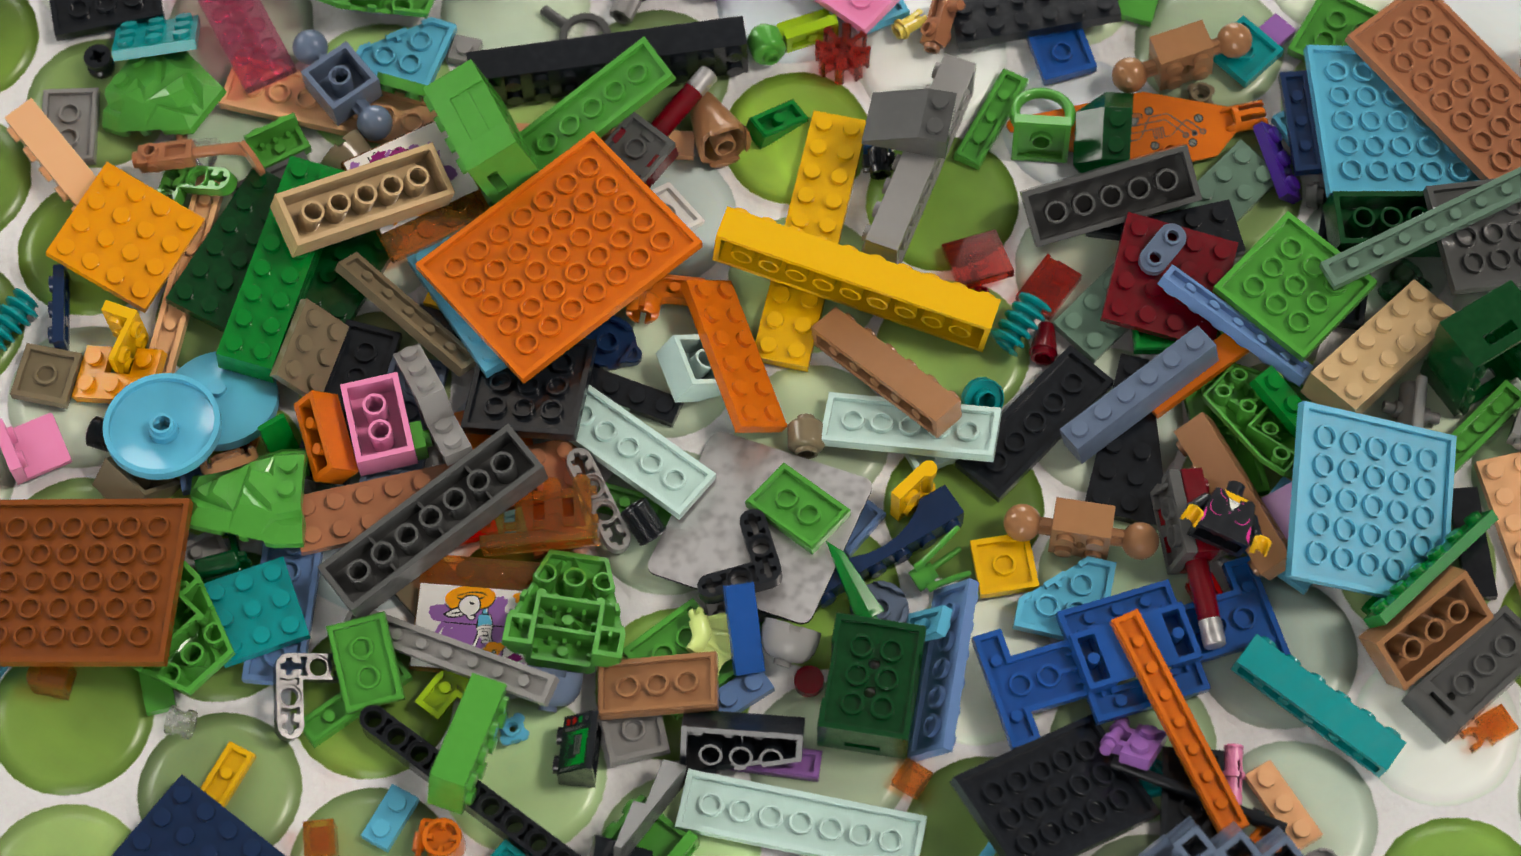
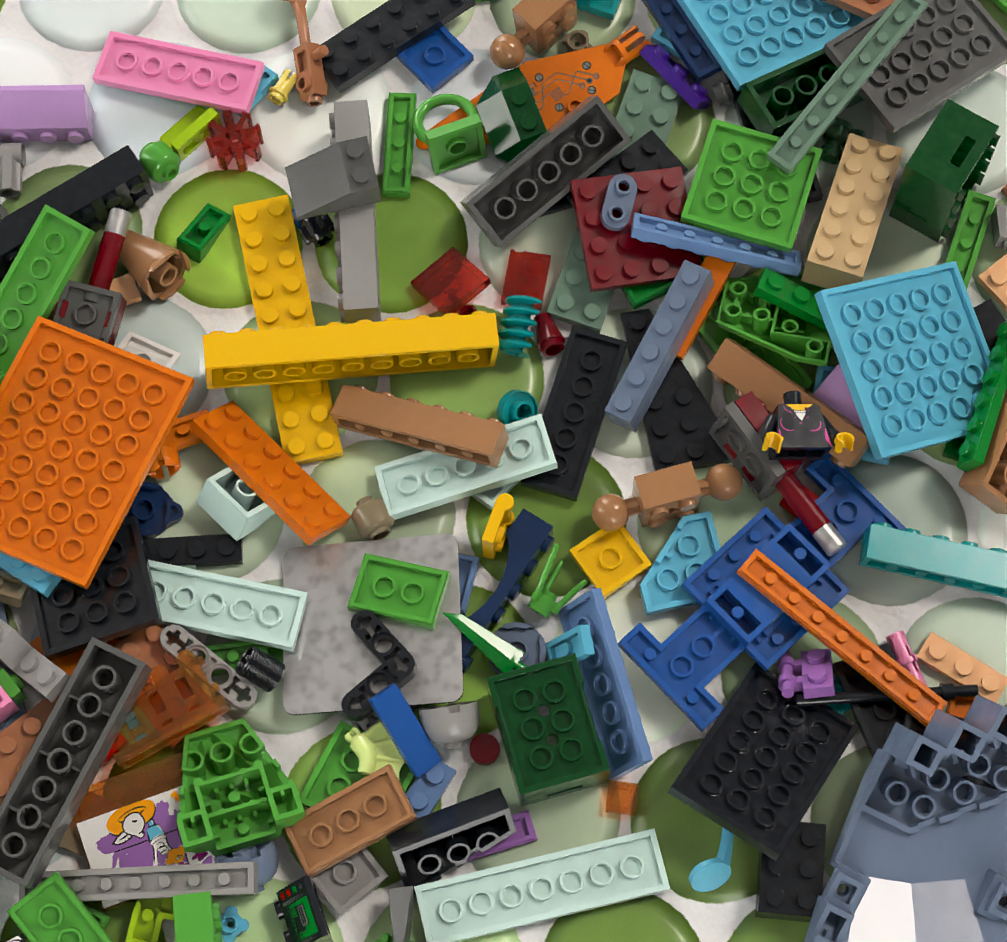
camera: 25 degrees left, 5 degrees up
light grey pin [1381,375,1441,428] -> none

